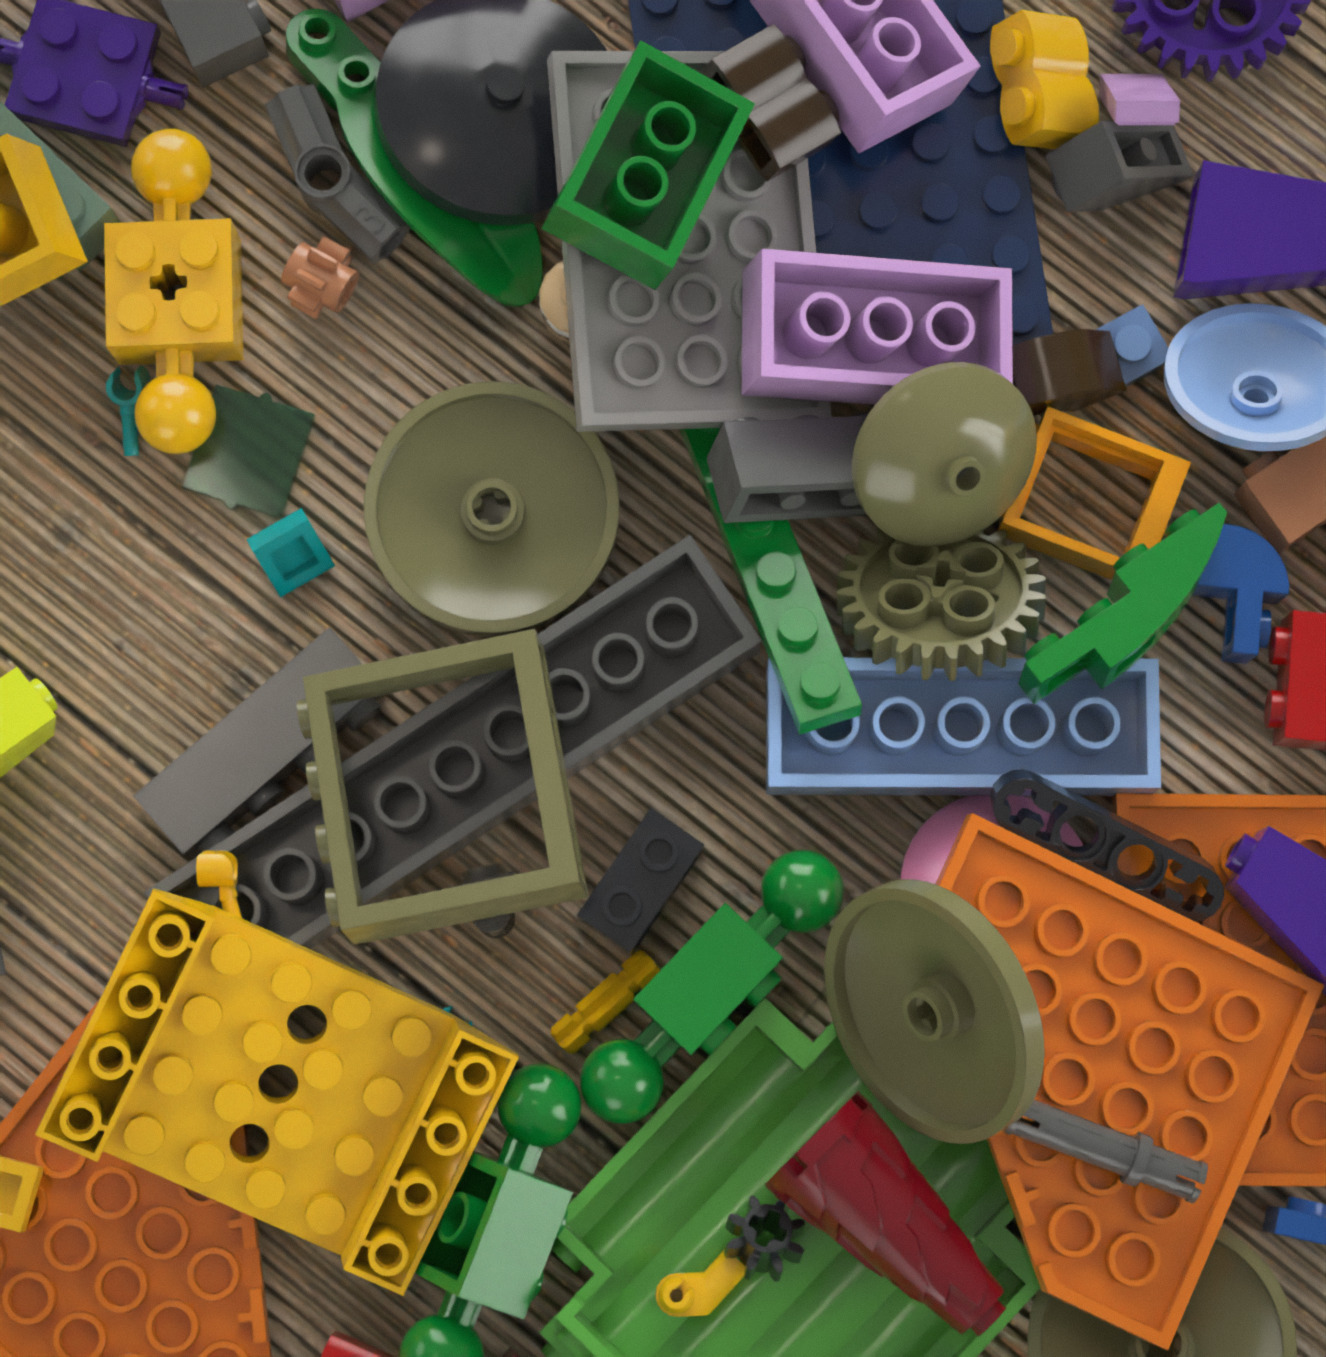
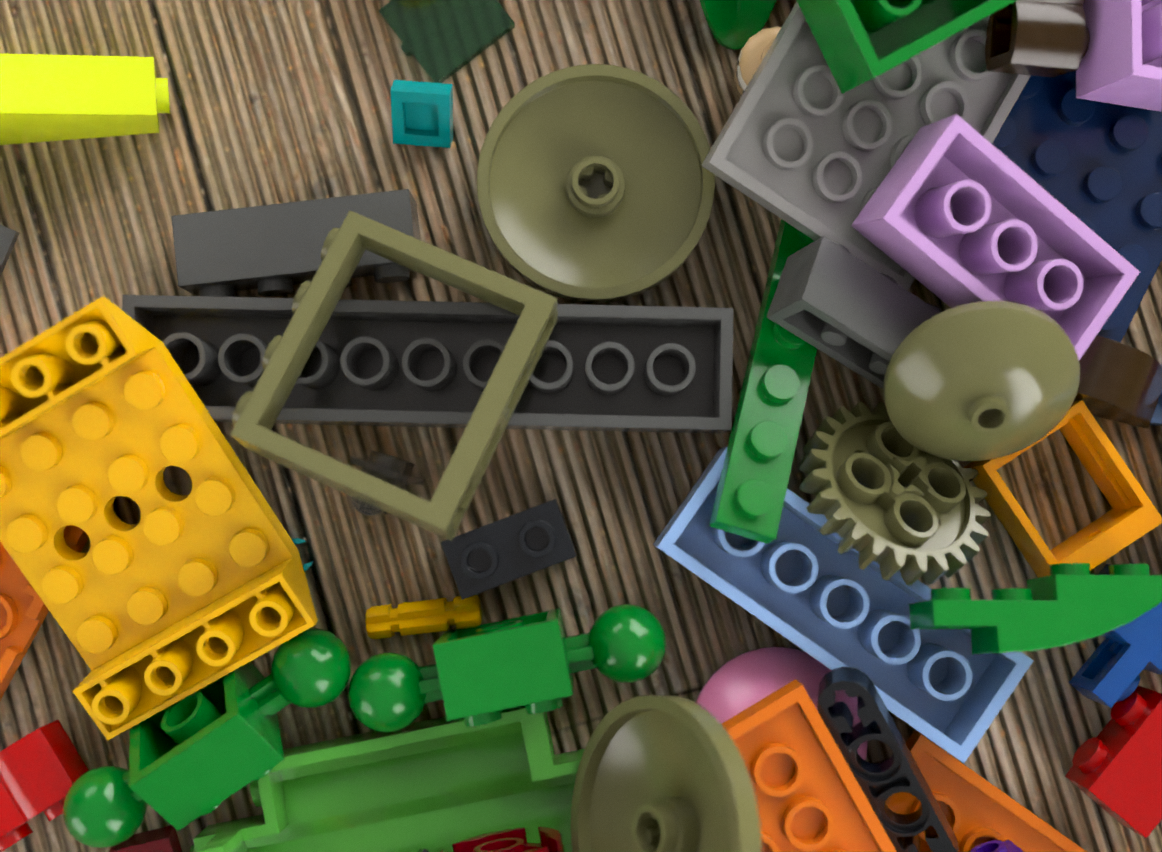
camera: 35 degrees right, 5 degrees up
yellow hand [196,850,242,918] -> none

